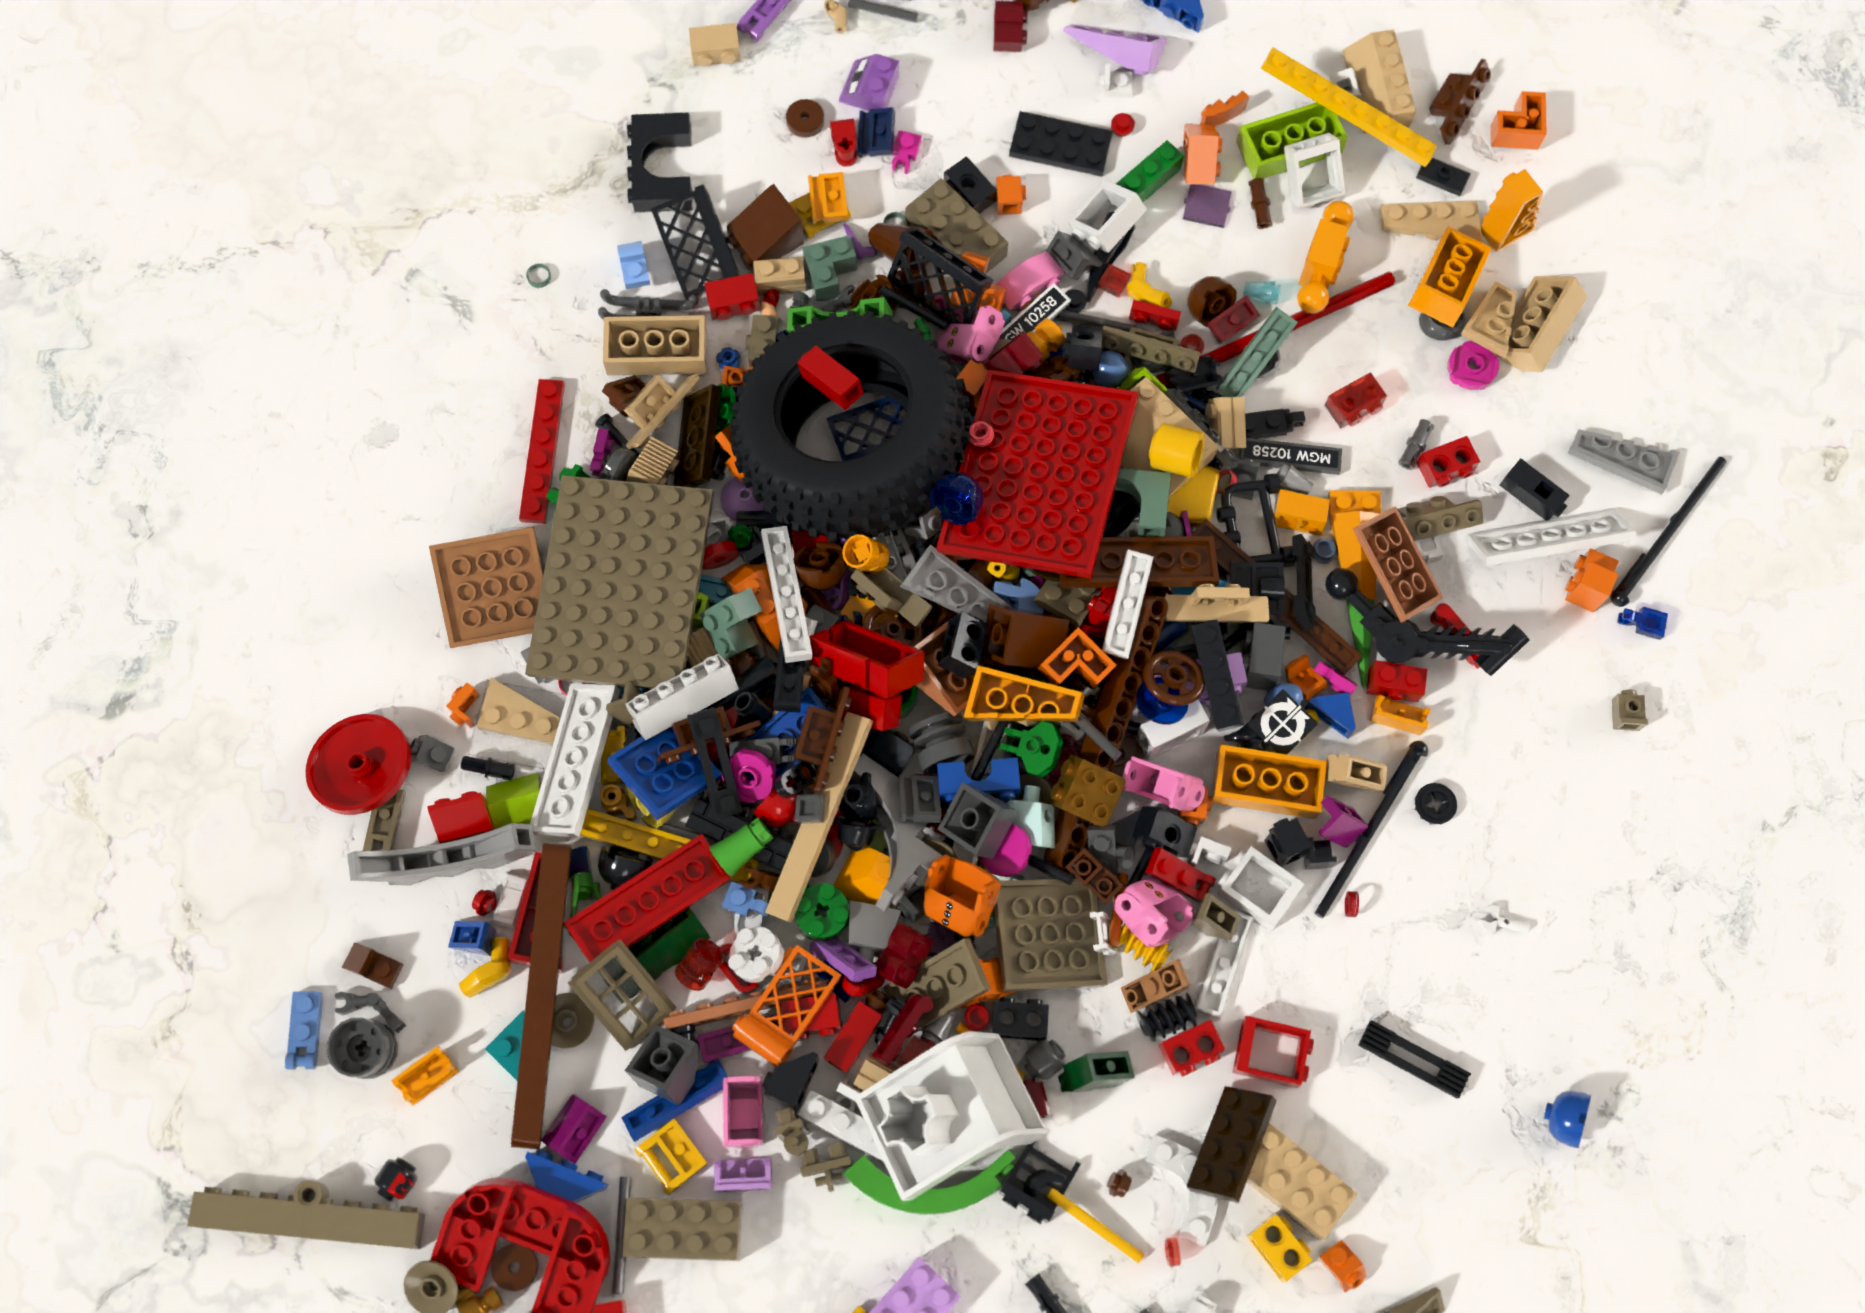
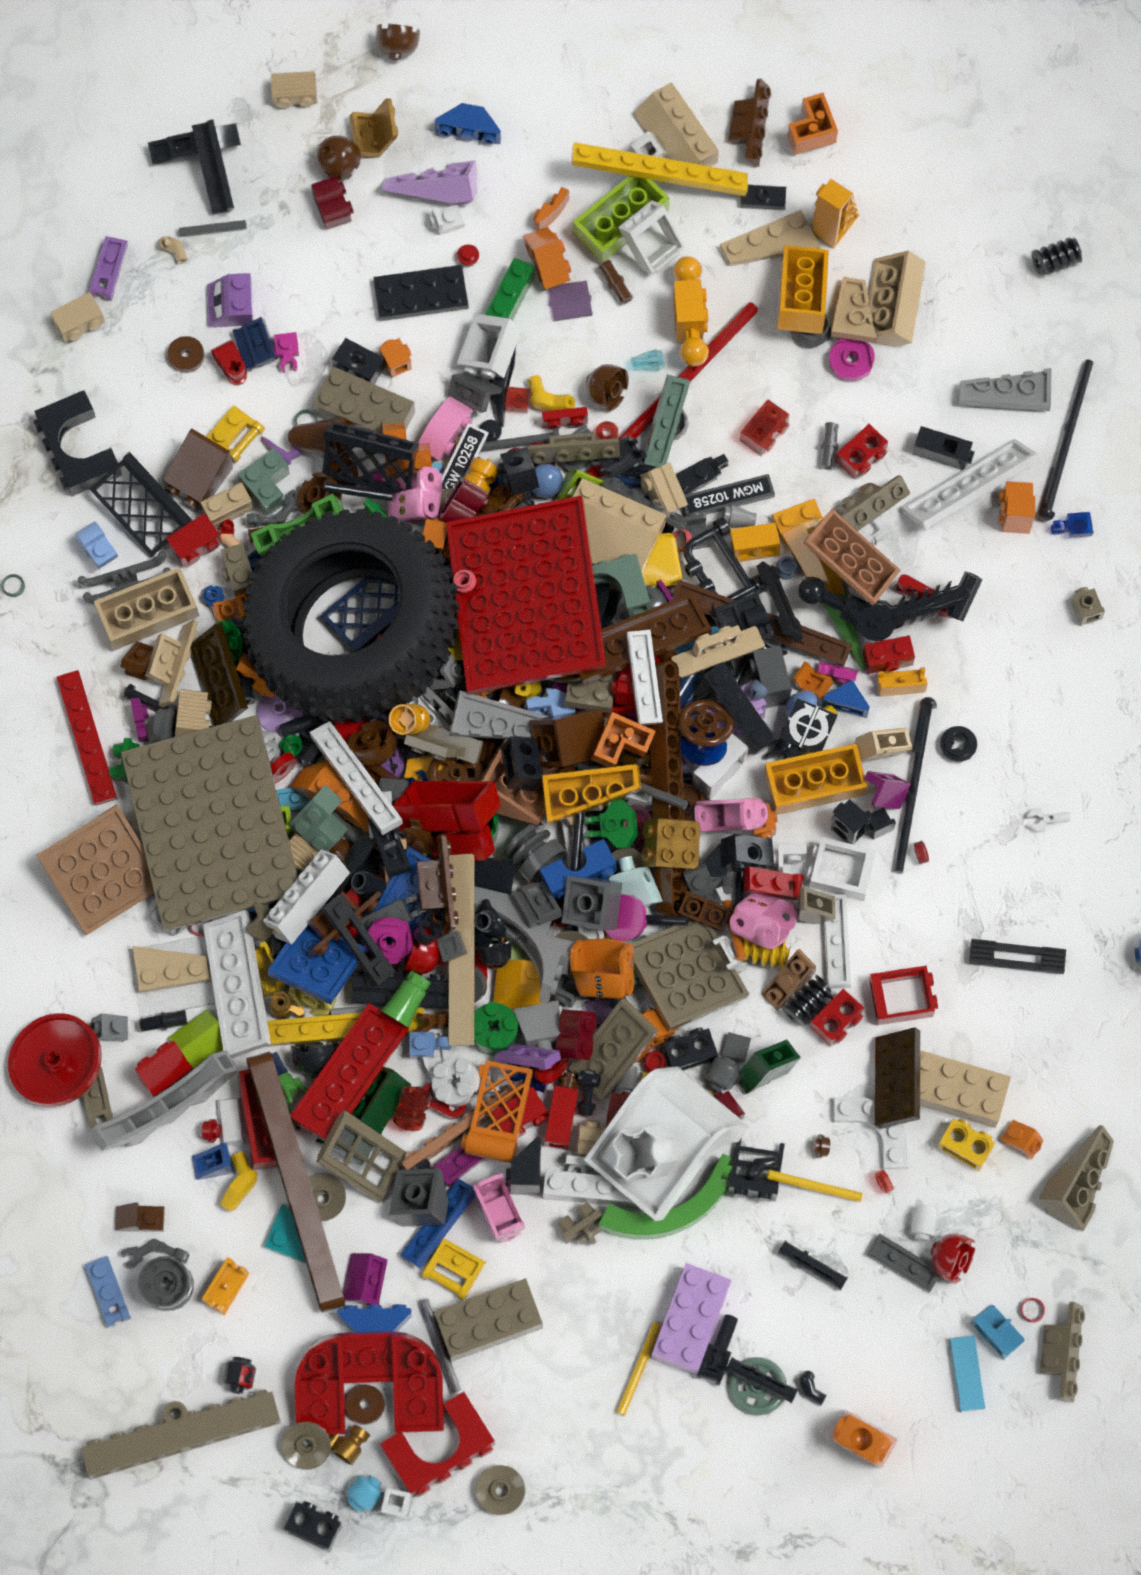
camera: 20 degrees left, 0 degrees up
orange bracket [446,682,480,728] -> none
lavender hinge [714,1158,772,1192] -> none
dark tan hips [774,1106,810,1156] -> none
red brick [797,346,864,410] -> none
light orange plate [808,172,848,223] -> none
dark red plate [872,994,933,1065] -> none
clear blue cylinder [929,472,984,526] -> none
yellow piece [1149,423,1205,478] -> none
dark red plate [1206,295,1260,344] -> none
none -> dark grey tile [722,1032,751,1062]
none -> sand blue hinge [748,679,769,700]
none -> black piece [1031,237,1082,275]

